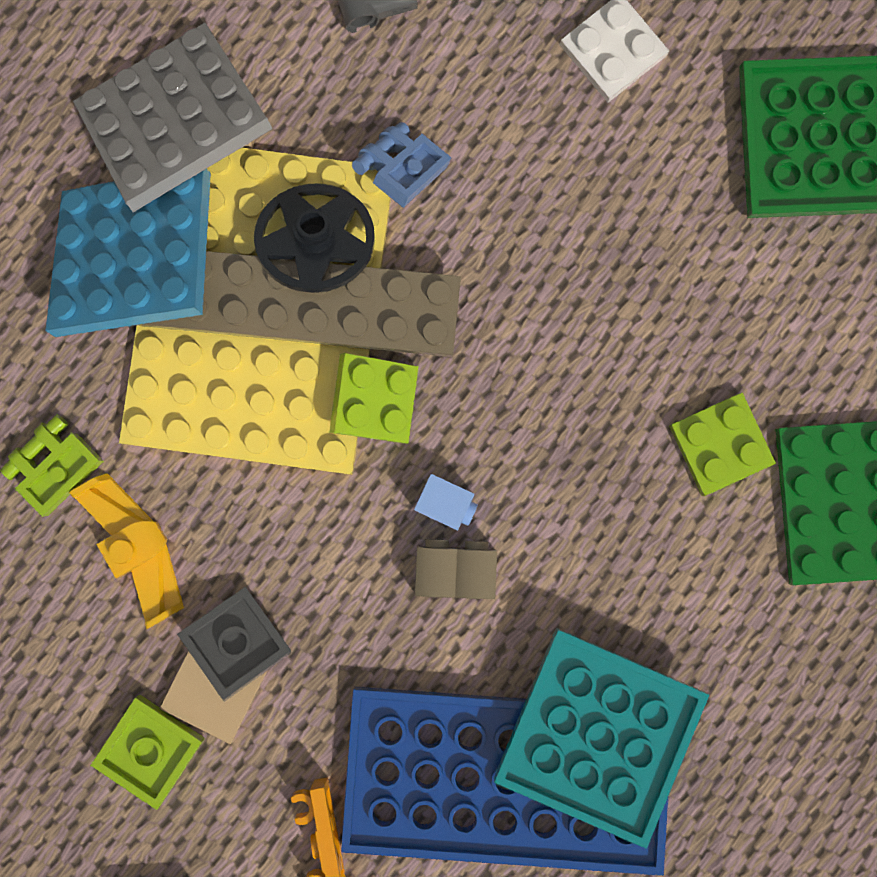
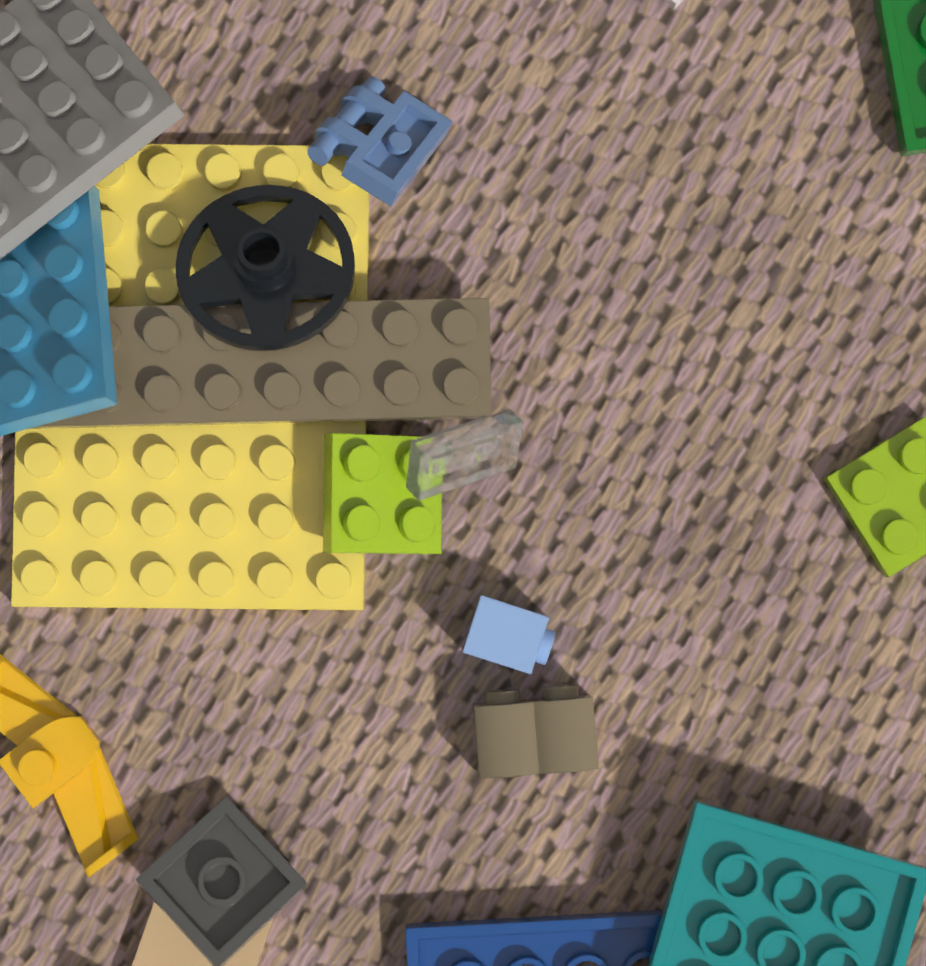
camera: 10 degrees left, 0 degrees up
none -> clear plate [406,409,523,501]

